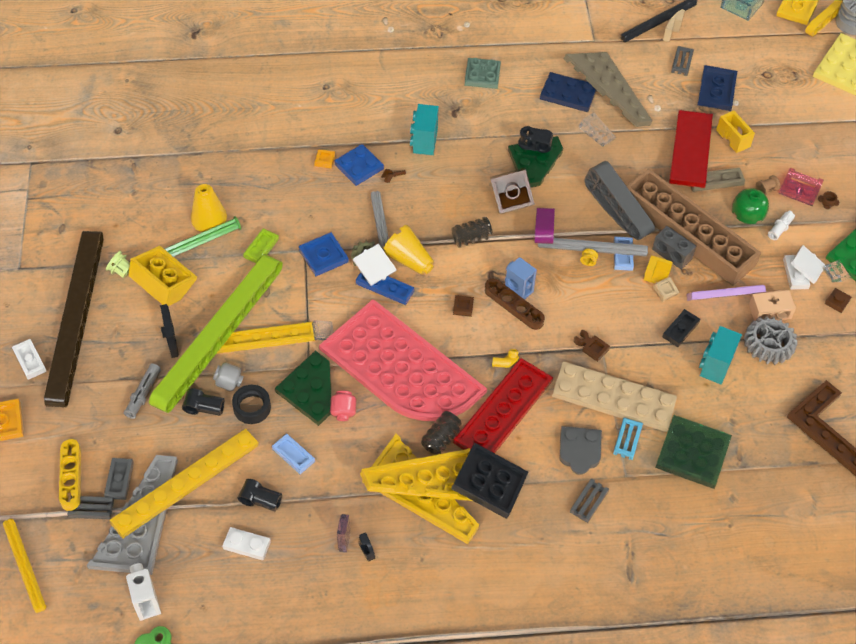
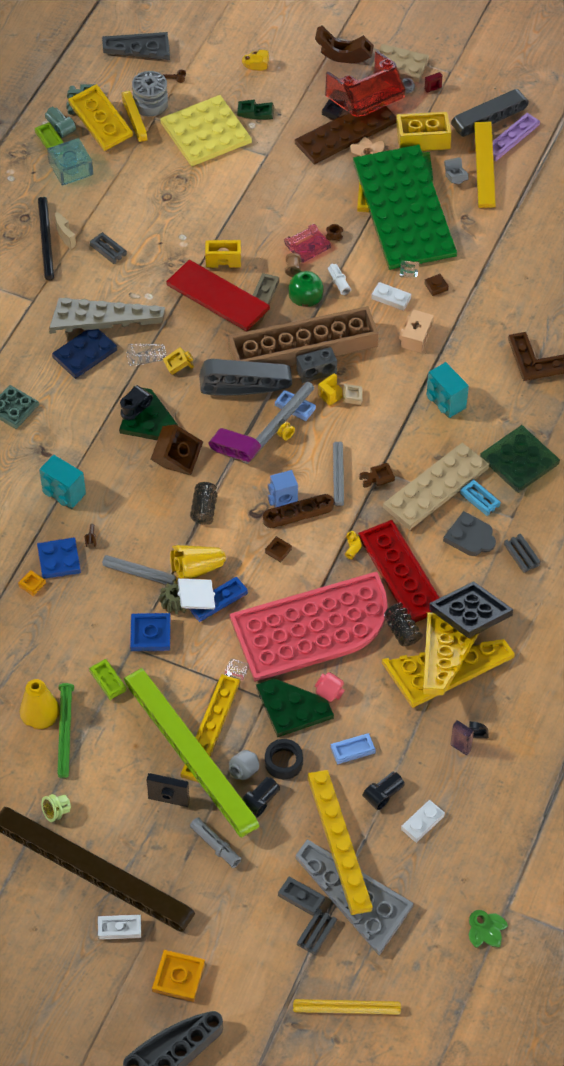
camera: 60 degrees left, 0 degrees up
yellow beam [59,439,81,511] -> none
white torso [126,563,161,621] -> none
yellow slope [128,245,197,306] -> none
black plate [662,309,701,347] -> none
lavender tile [686,285,766,301] -> none
dark blue plate [697,65,738,111] -> none
light grey gear [744,315,797,365] -> none
white piece [790,245,826,284] -> none
none -> yellow bracket [163,347,195,375]
none -> light grey axle [333,442,344,506]

